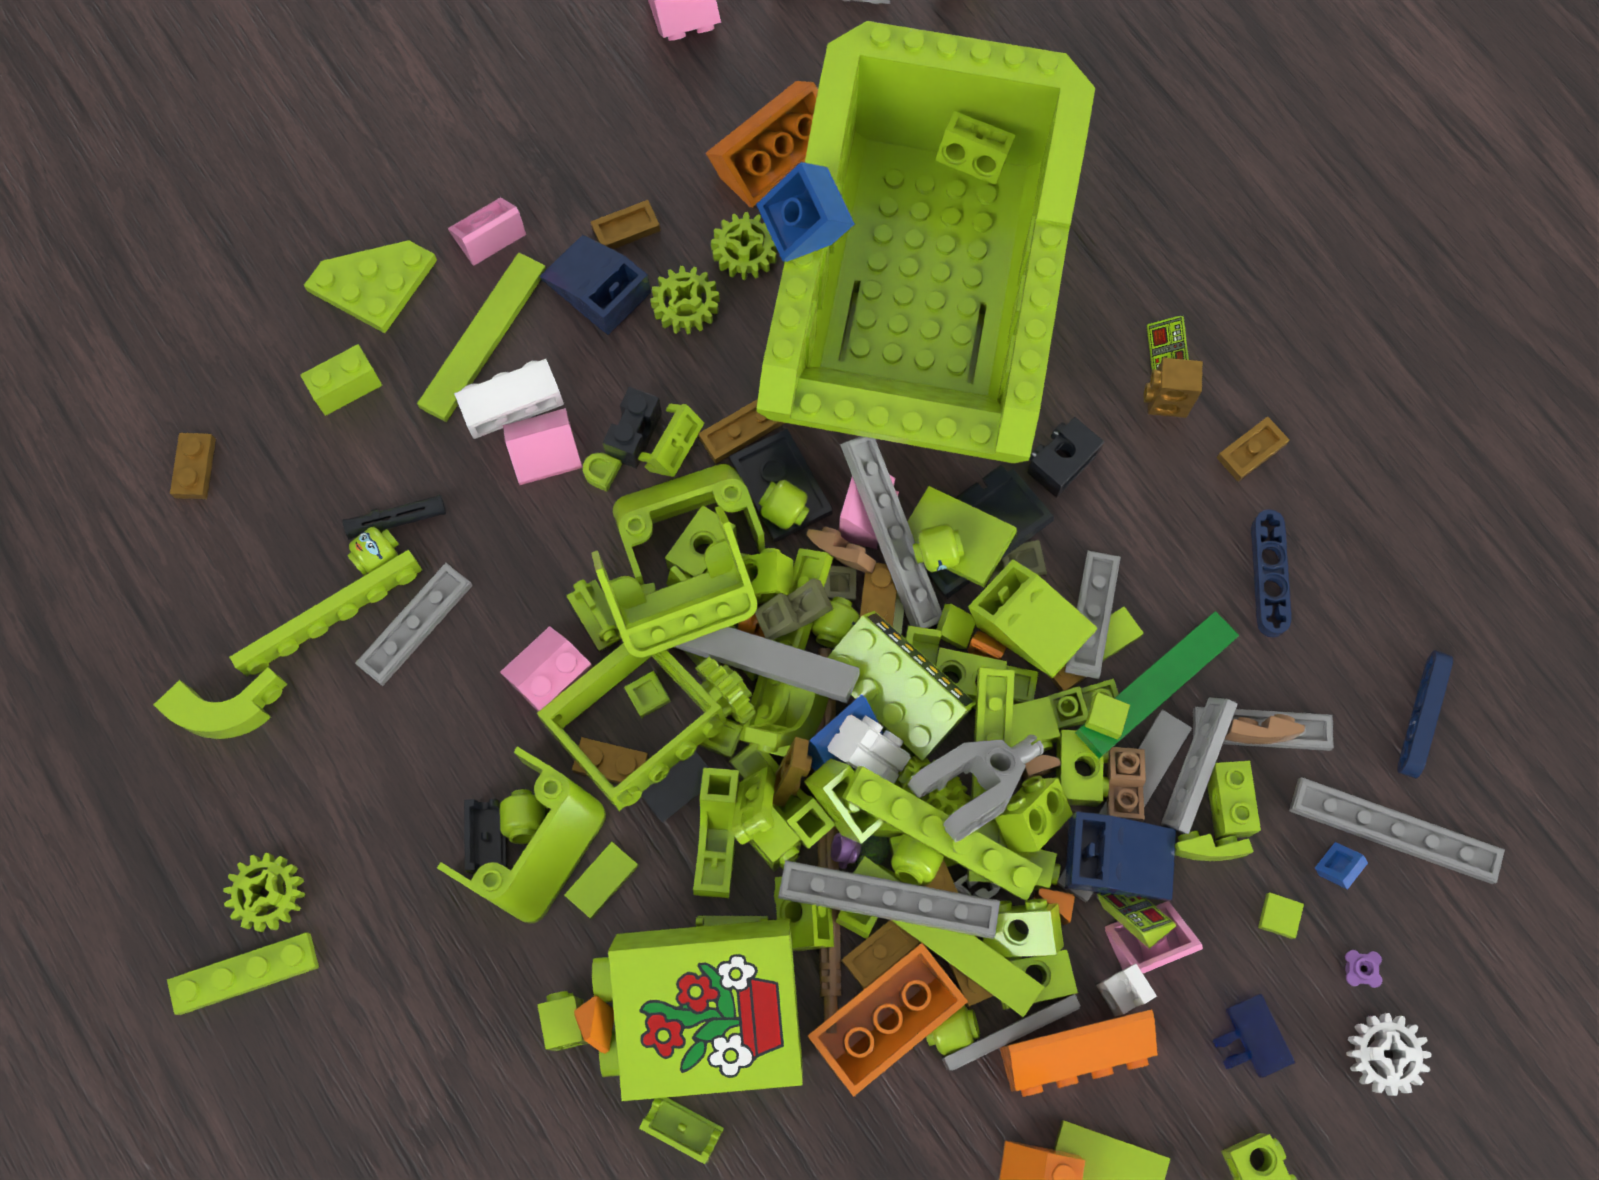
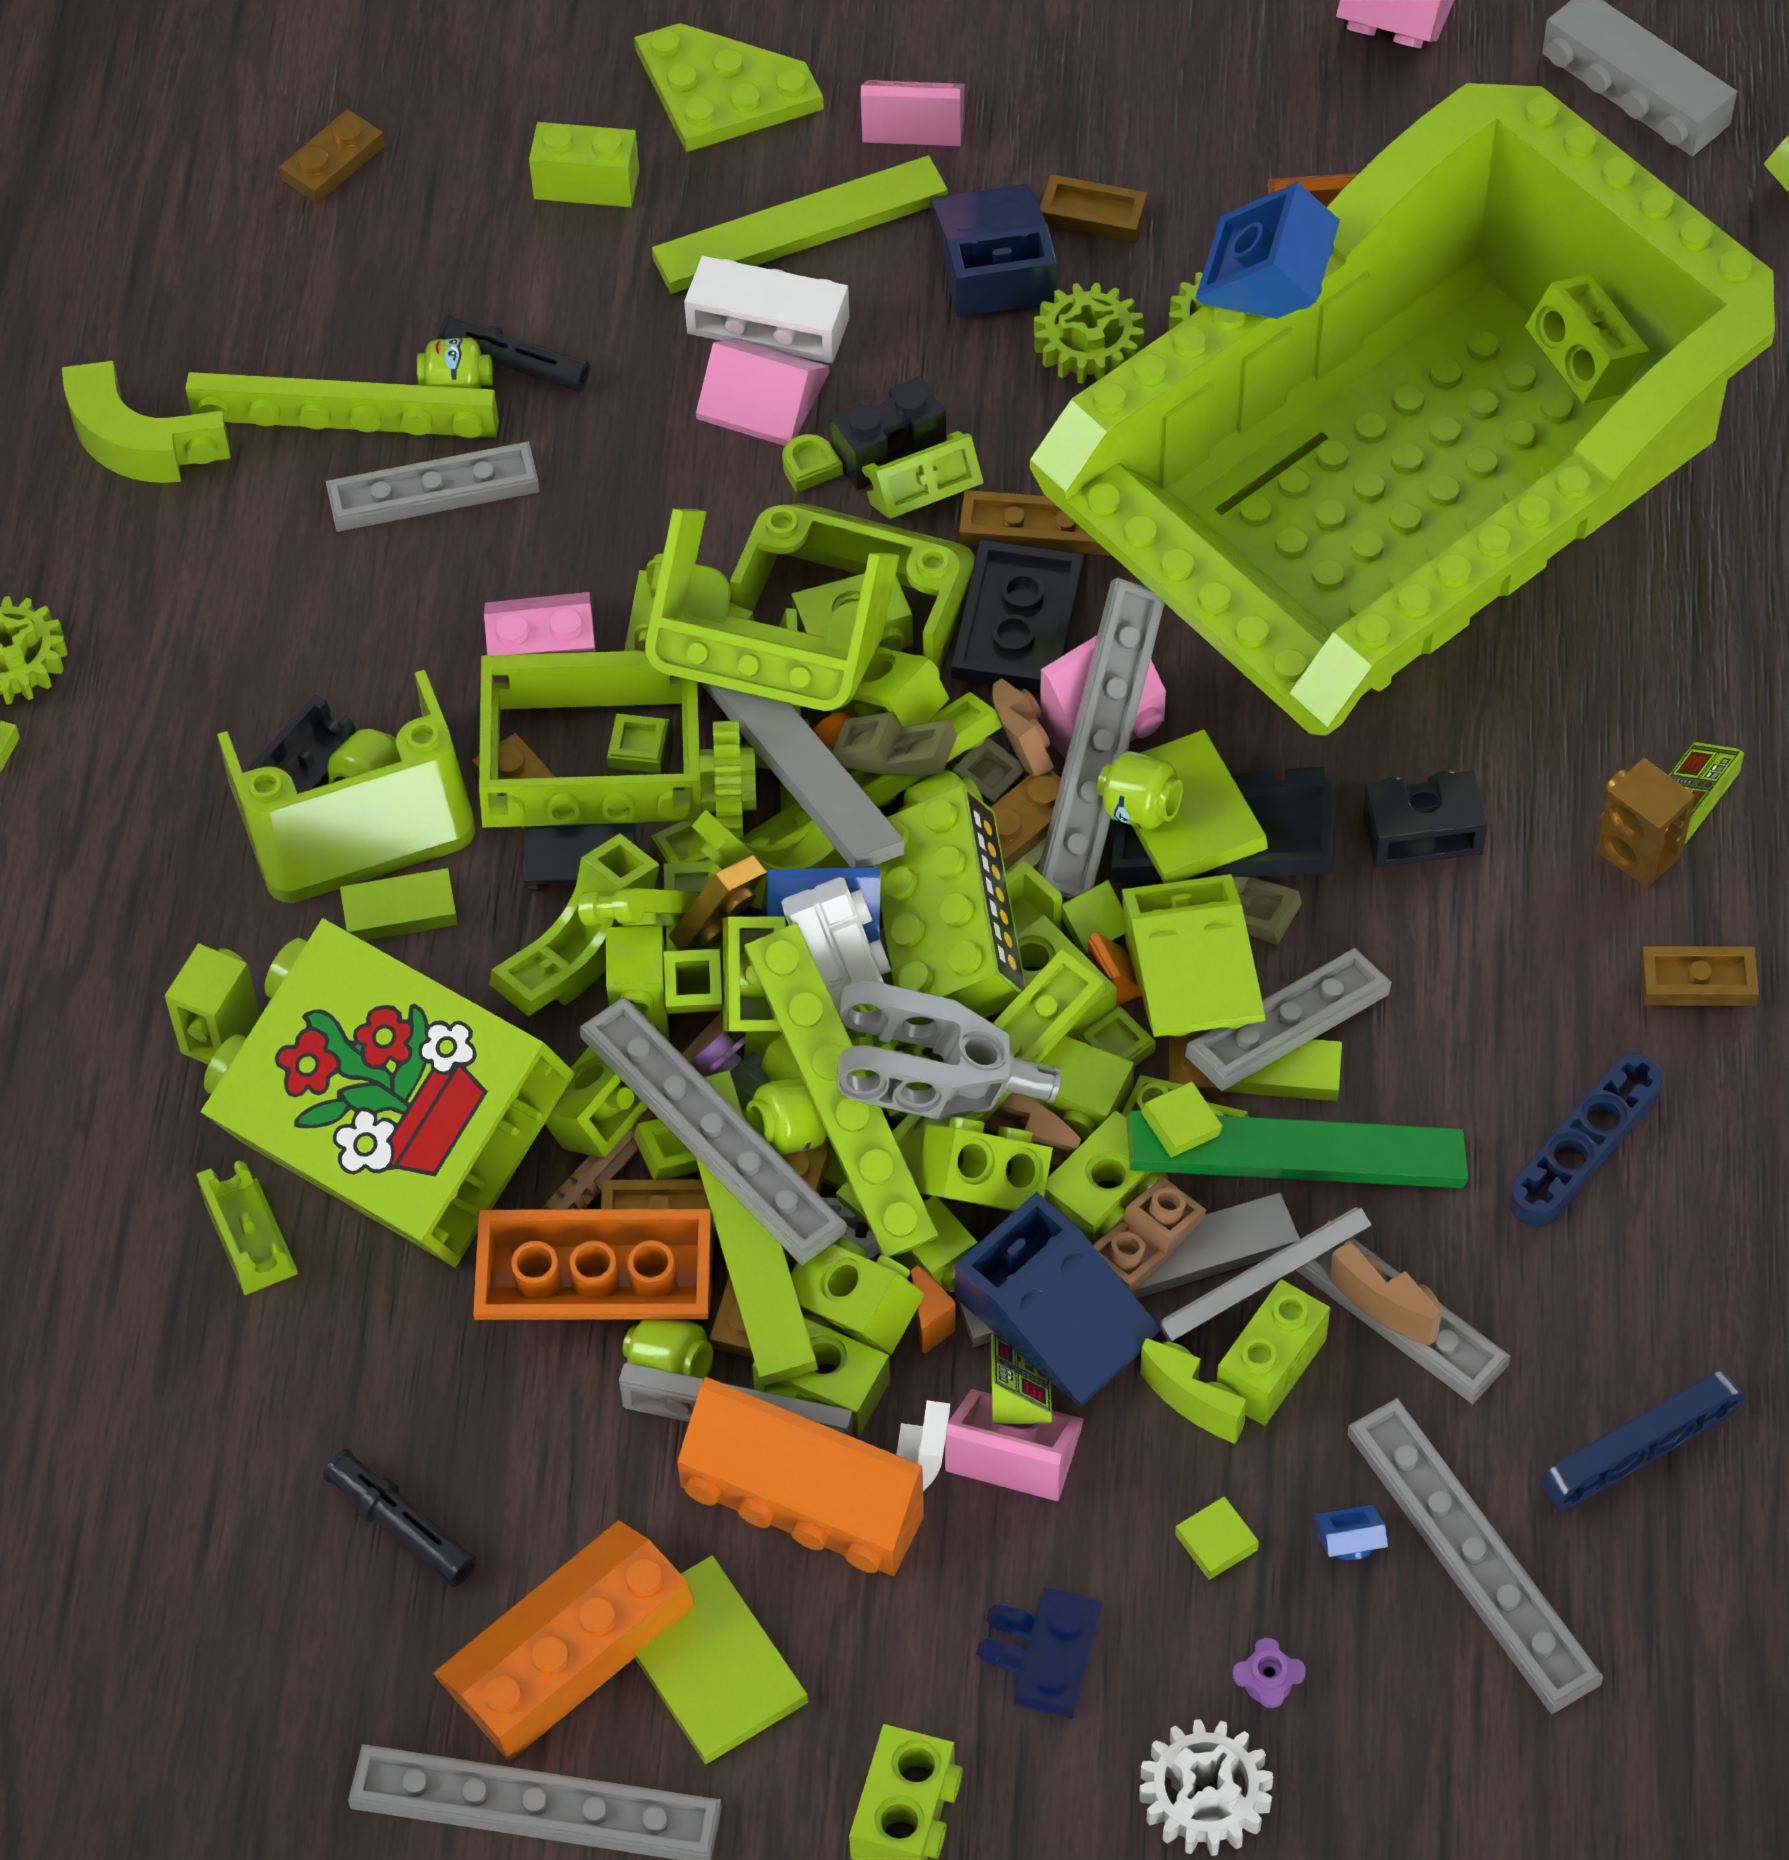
camera: 40 degrees right, 15 degrees down
orange slope [574,996,614,1054] -> none
lime head [758,480,810,529] -> none

